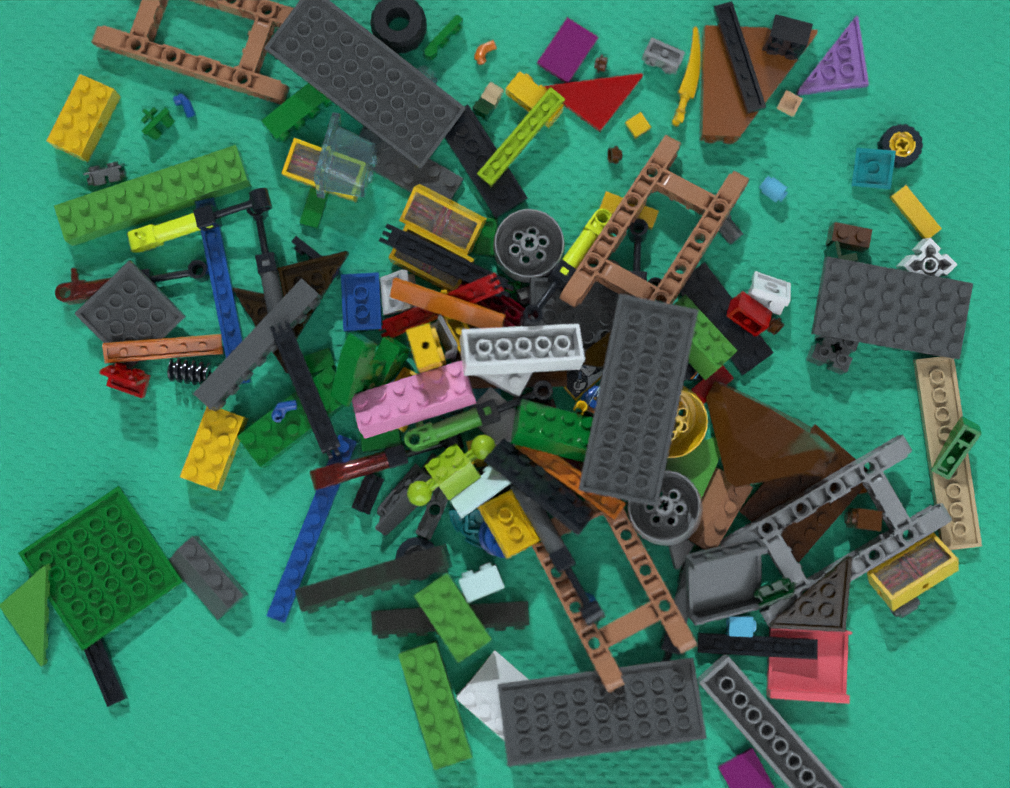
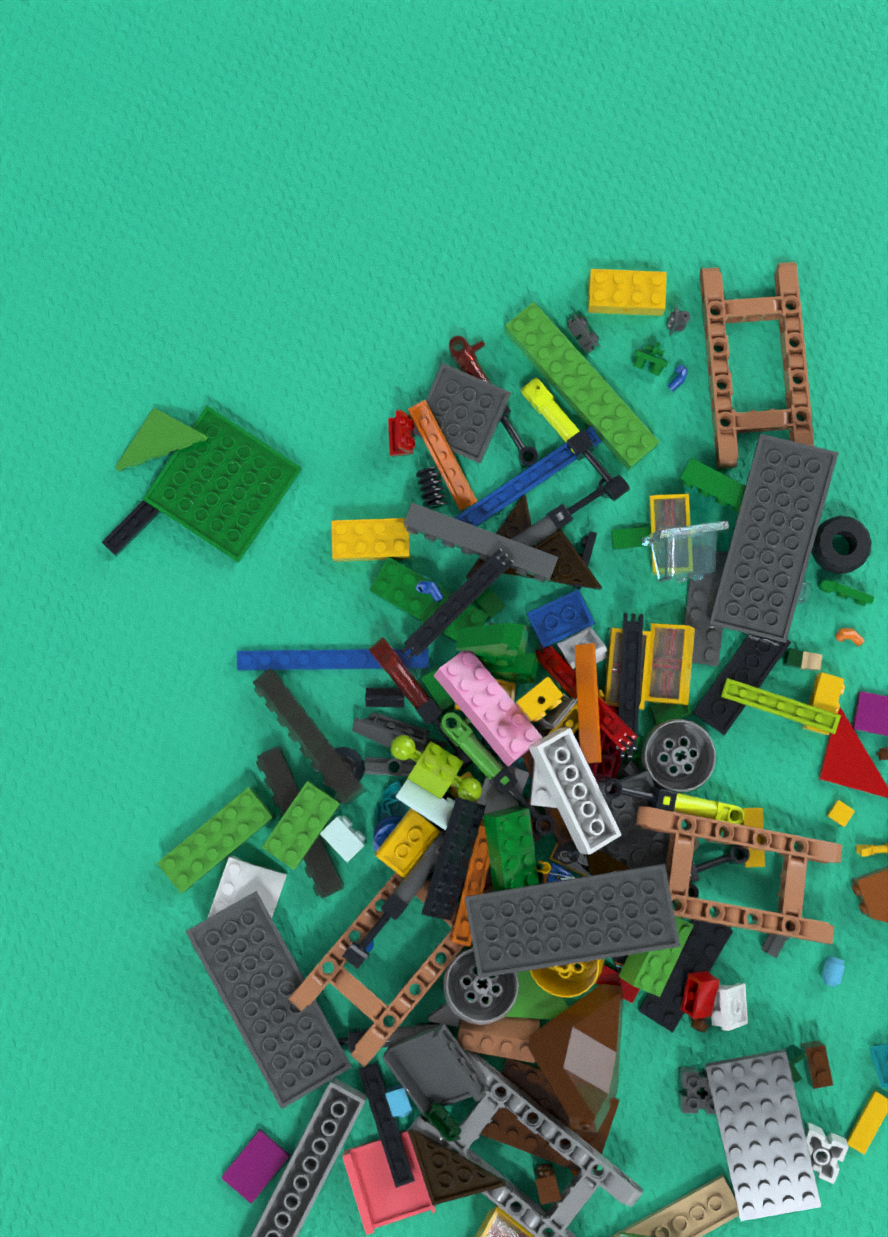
camera: 75 degrees right, 0 degrees up
dark grey slope [169,536,248,620] -> none
reddish brown plate [607,146,622,165] -> none
none -> dark grey hinge [667,306,690,336]

